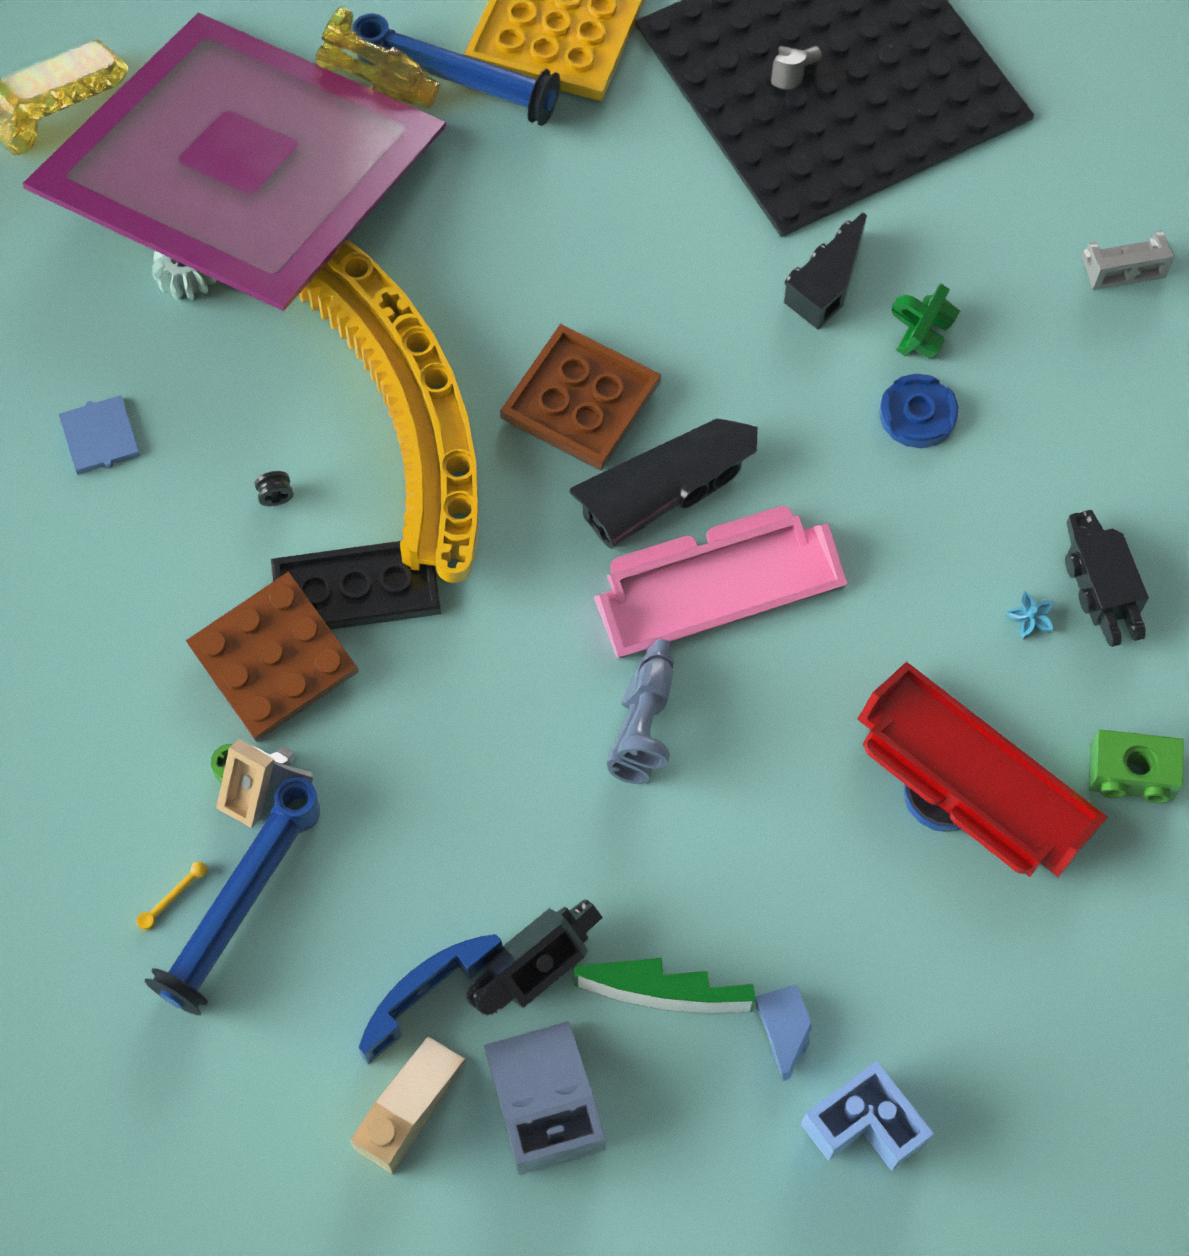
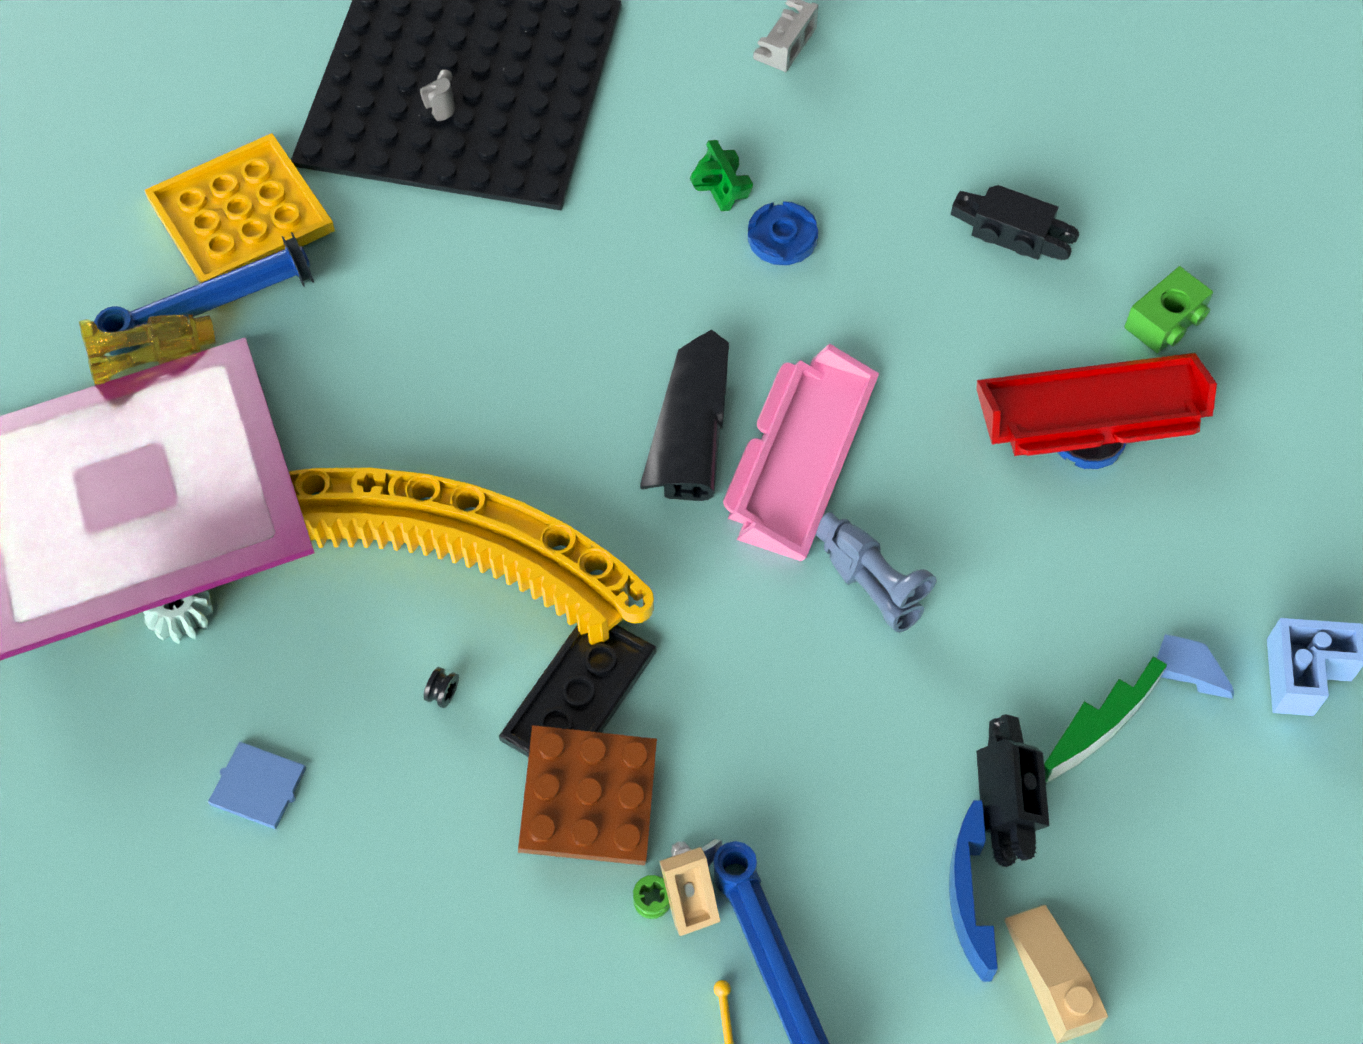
camera: 50 degrees left, 5 degrees down
sand blue slope [484,1021,606,1175] -> none
dark orange plate [500,323,661,471] -> none
black slope [784,212,867,330] -> none
medium azure plant [1006,591,1054,639] -> none

